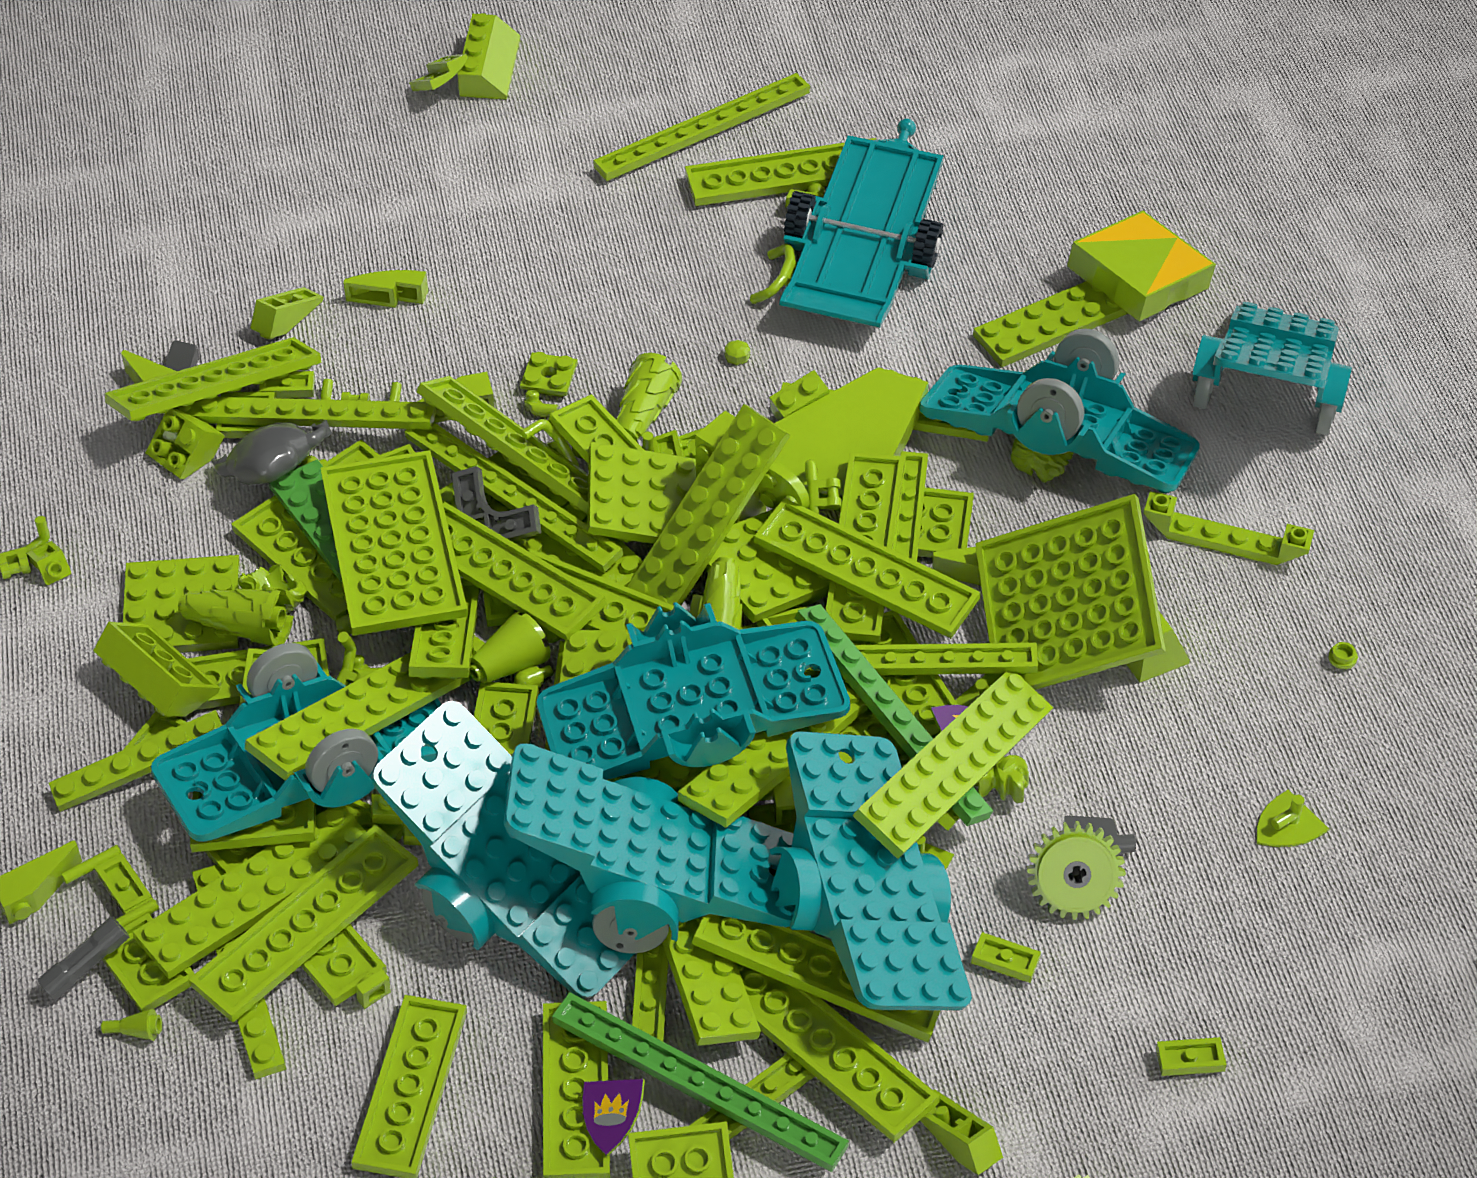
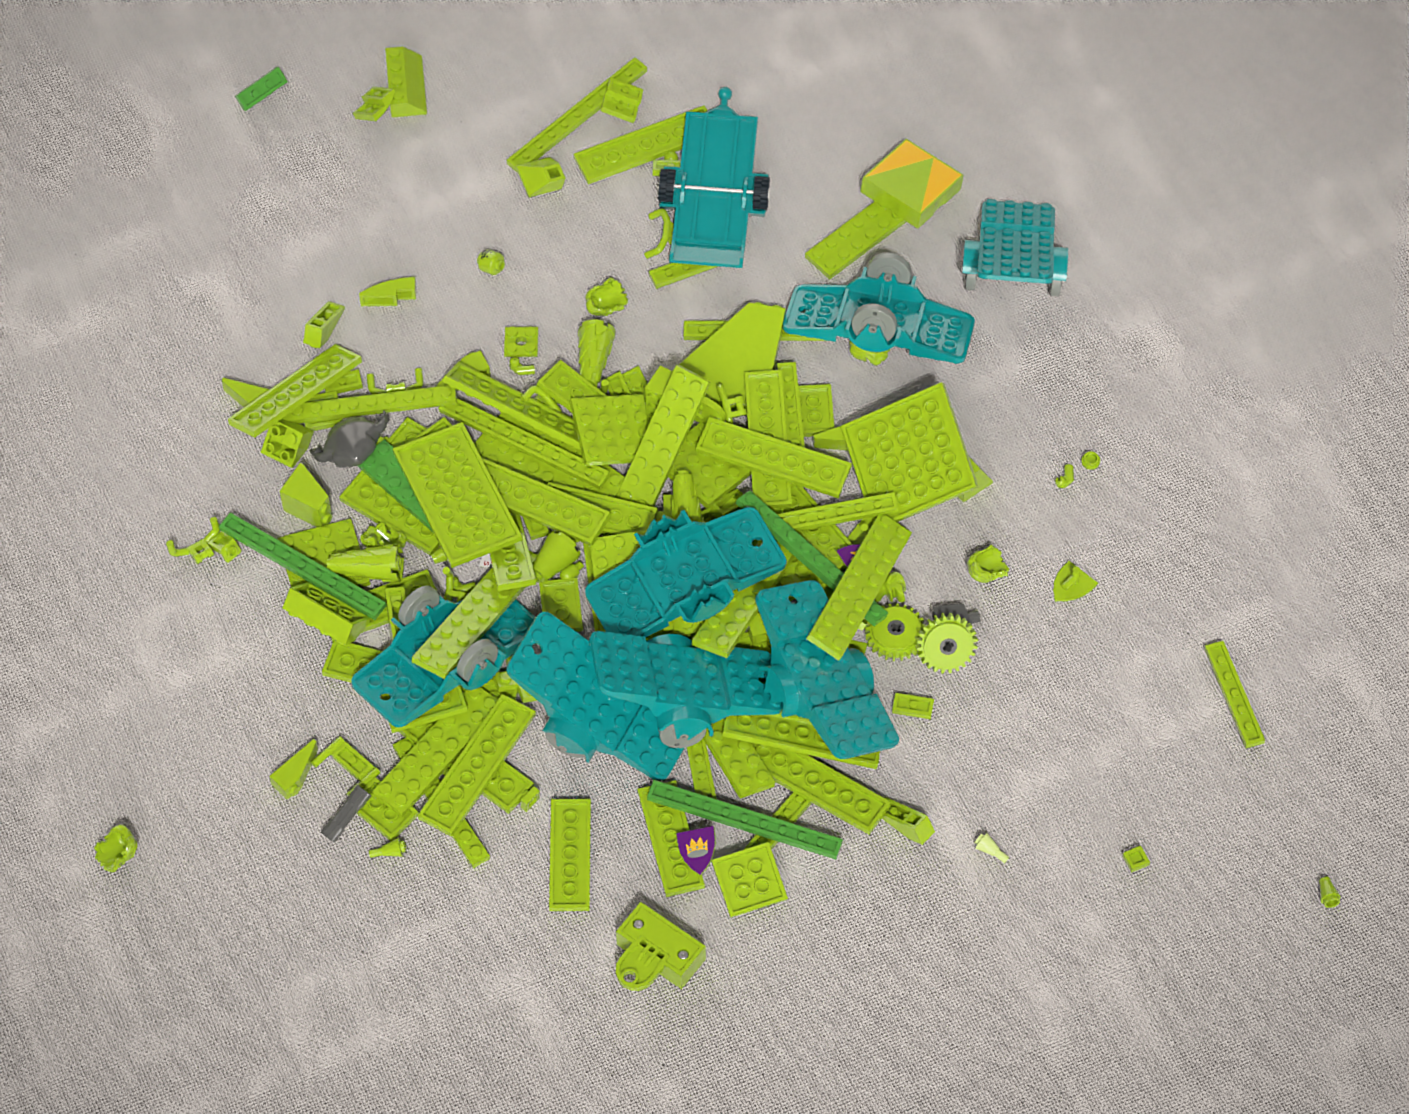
camera: 10 degrees left, 10 degrees up
lime plate [49,710,223,812] -> none
dark grey slope [165,340,200,371] -> none
dark grey plate [452,466,541,541] -> none
lime tile [724,340,750,365] -> none
lime brick [769,370,829,421] -> none
lime slope [1143,491,1315,565] -> none
lime plate [1156,1037,1227,1076] -> none
none -> bright green plate [219,513,386,620]
none -> bright green plate [235,67,288,111]
none -> lime slope [279,463,332,527]
none -> lime head [477,249,505,275]
none -> lime slope [516,157,566,198]
none -> lime hair [585,278,628,316]
none -> lime slope [600,77,644,123]
none -> lime plate [649,263,718,289]
none -> lime gear [865,603,926,662]
none -> lime hair [967,544,1009,583]
none -> lime arm [1055,464,1074,489]

